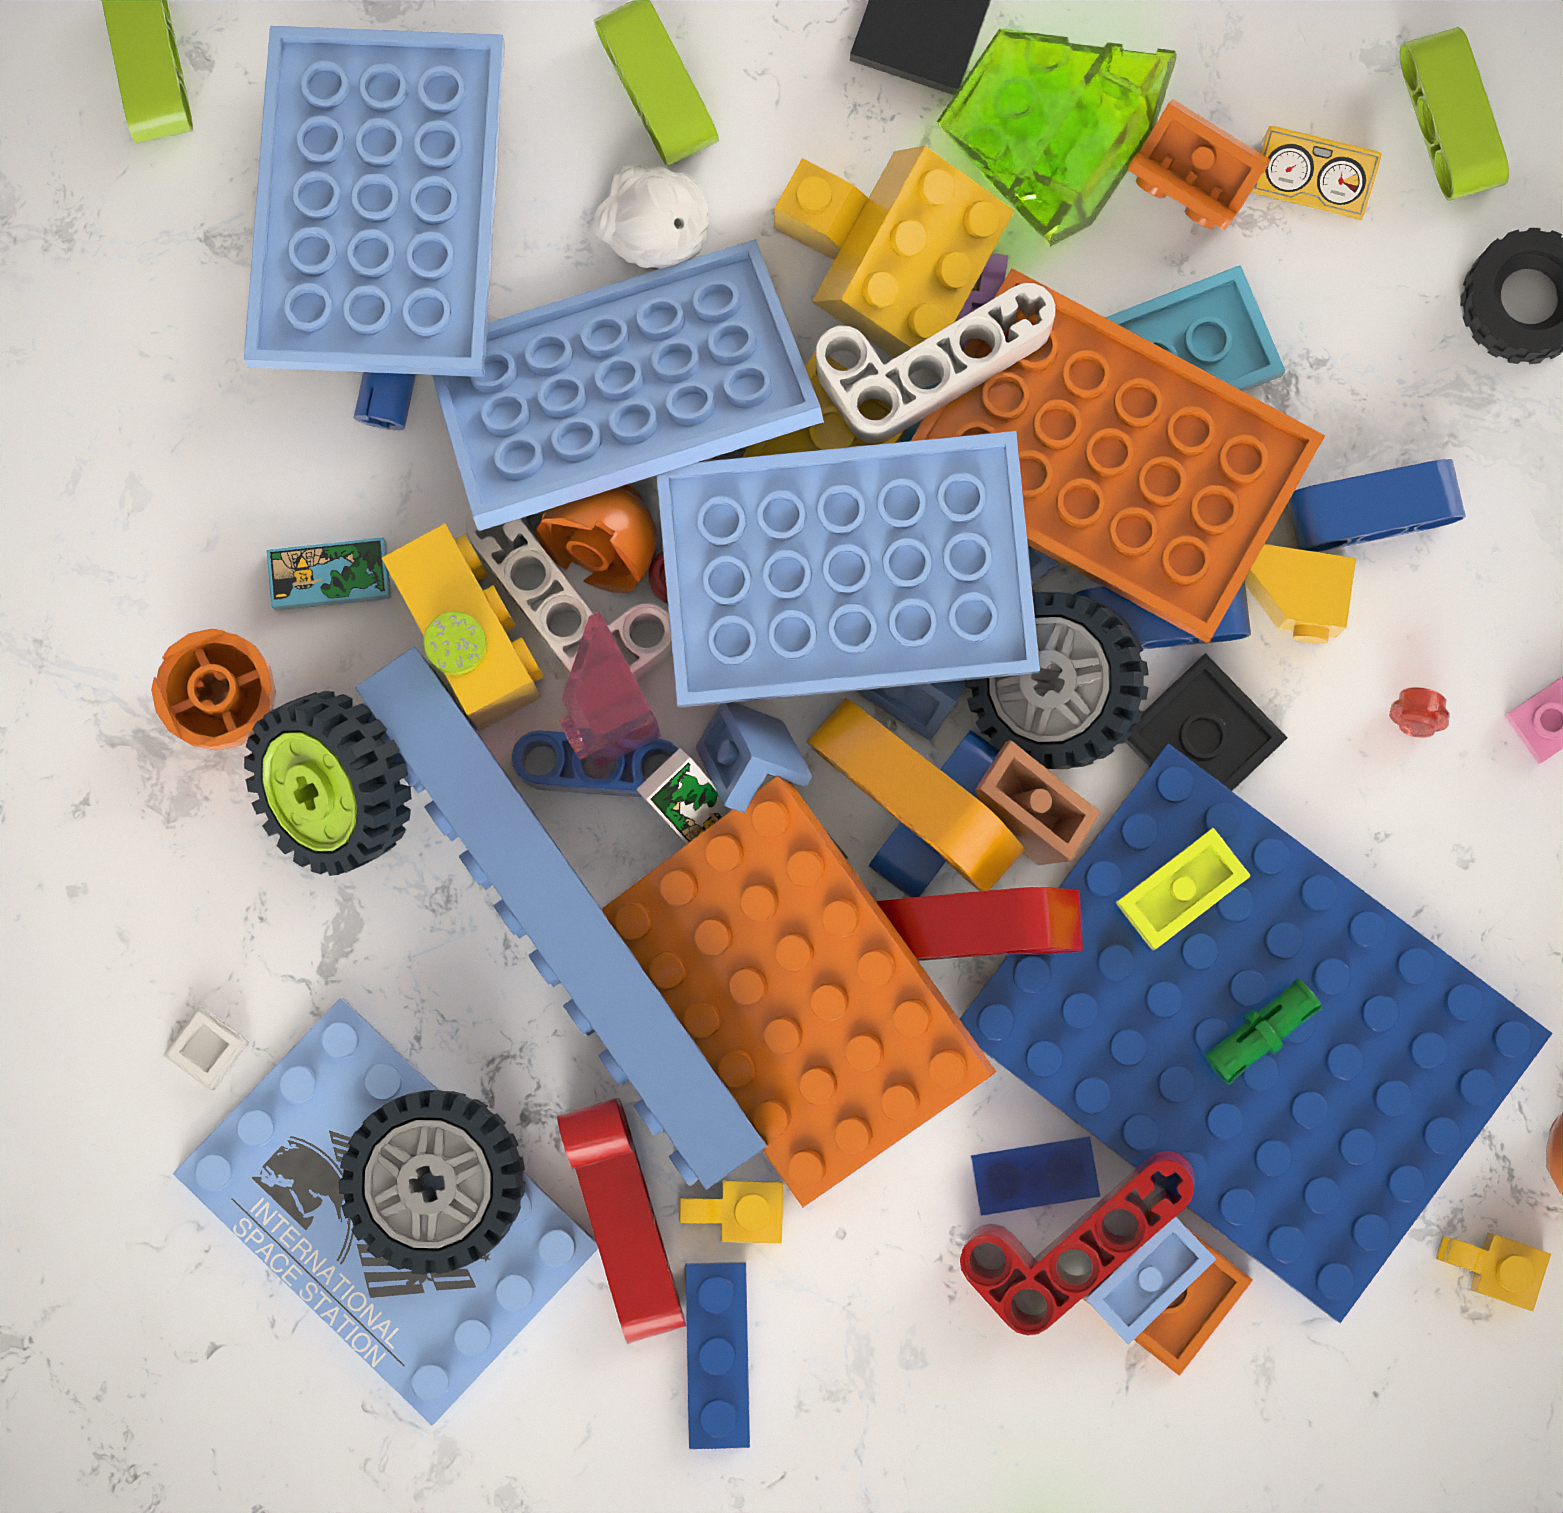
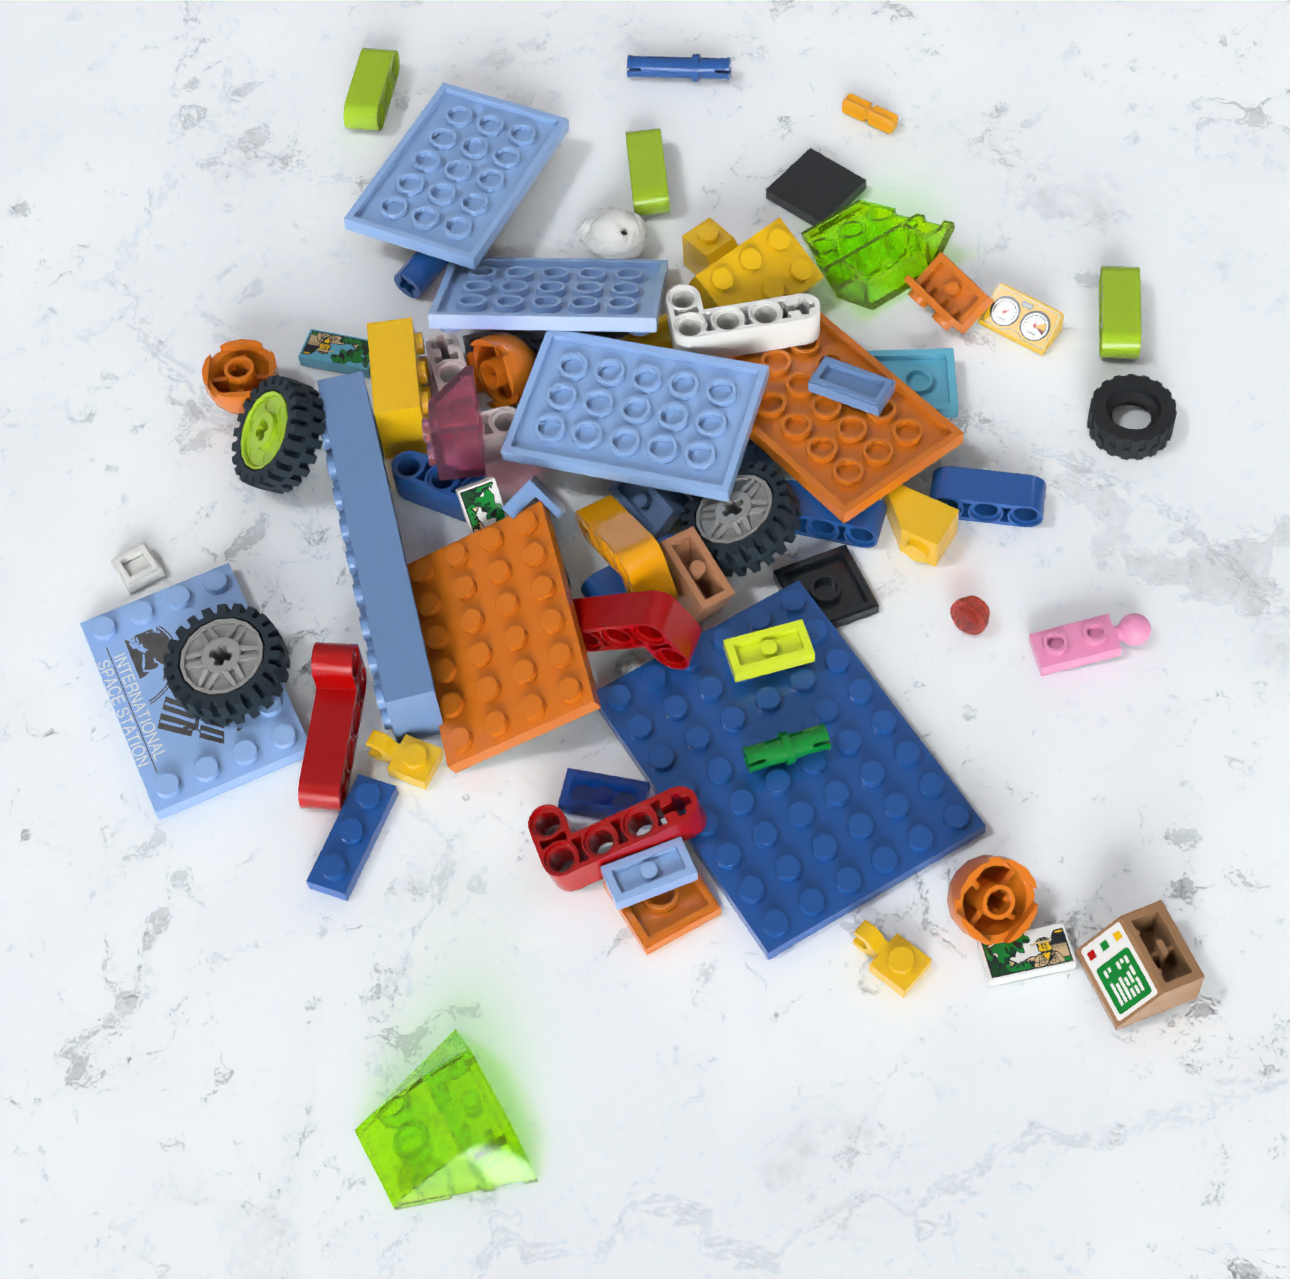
camera: 25 degrees right, 25 degrees down
lime tile [424,611,487,675] -> none
none -> medium blue tile [808,356,896,416]

